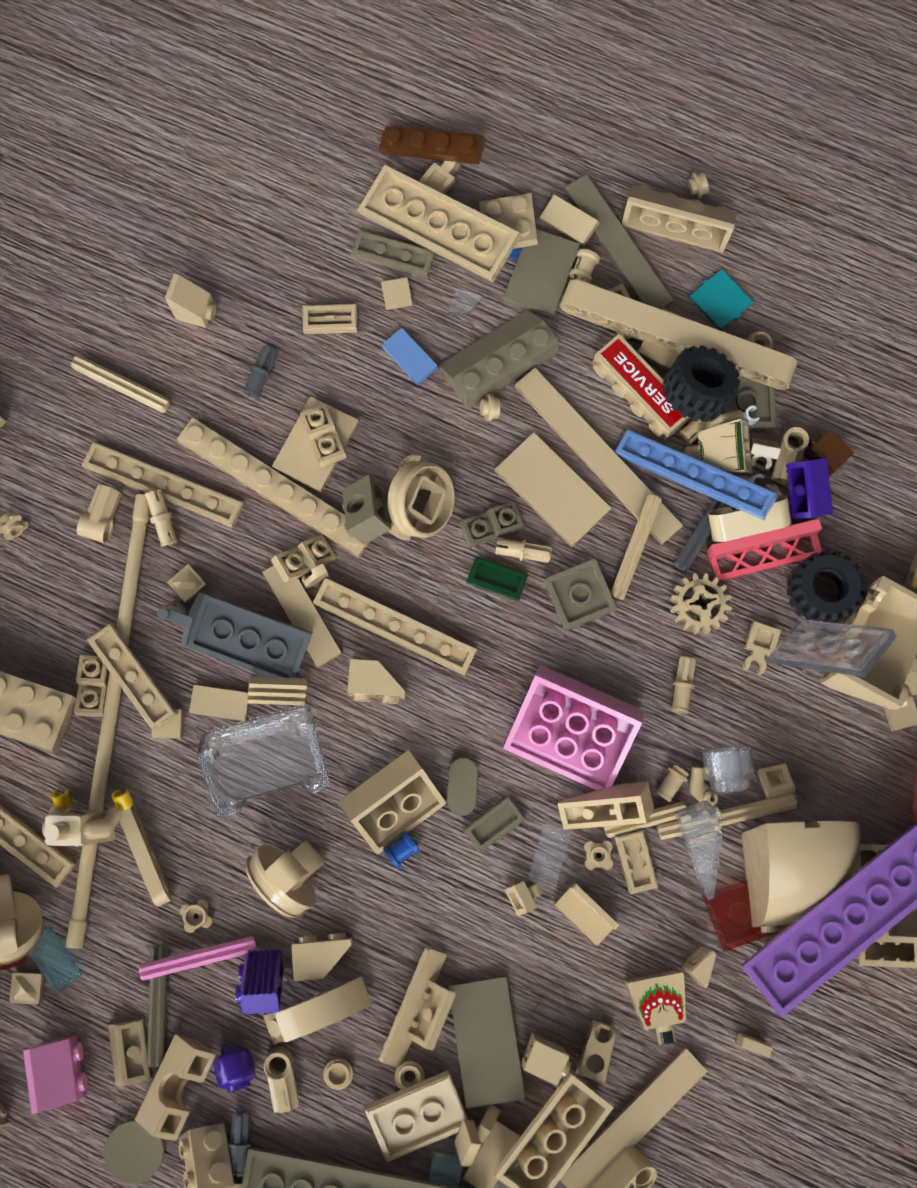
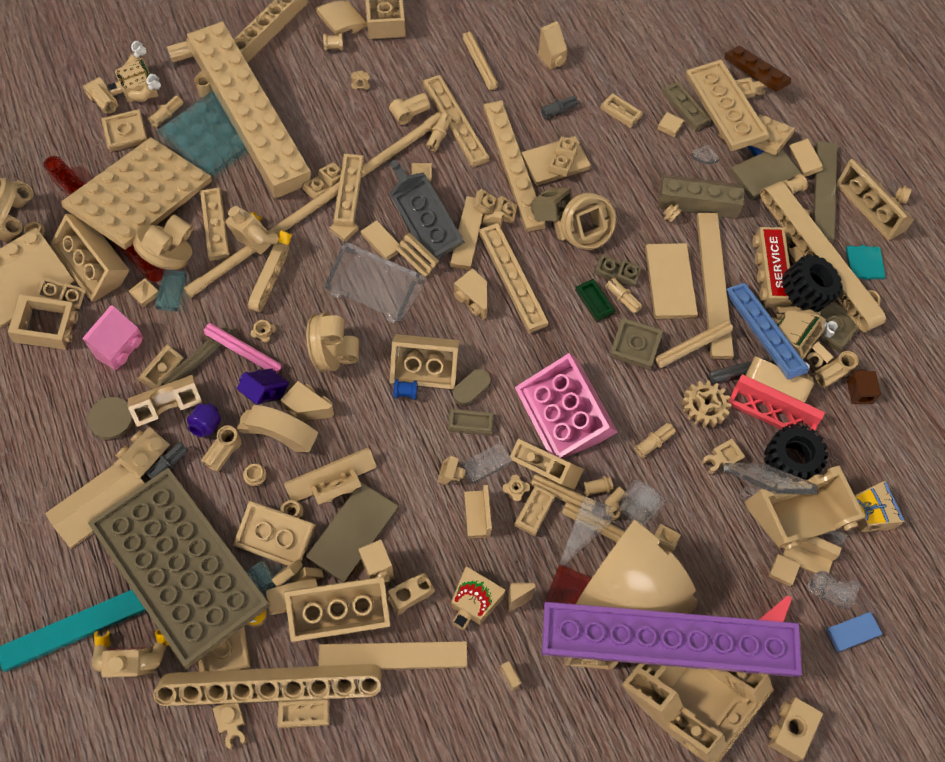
camera: 40 degrees right, 15 degrees down
medium blue tile [382,328,438,386] -> none
dark purple brick [786,458,833,519] -> none

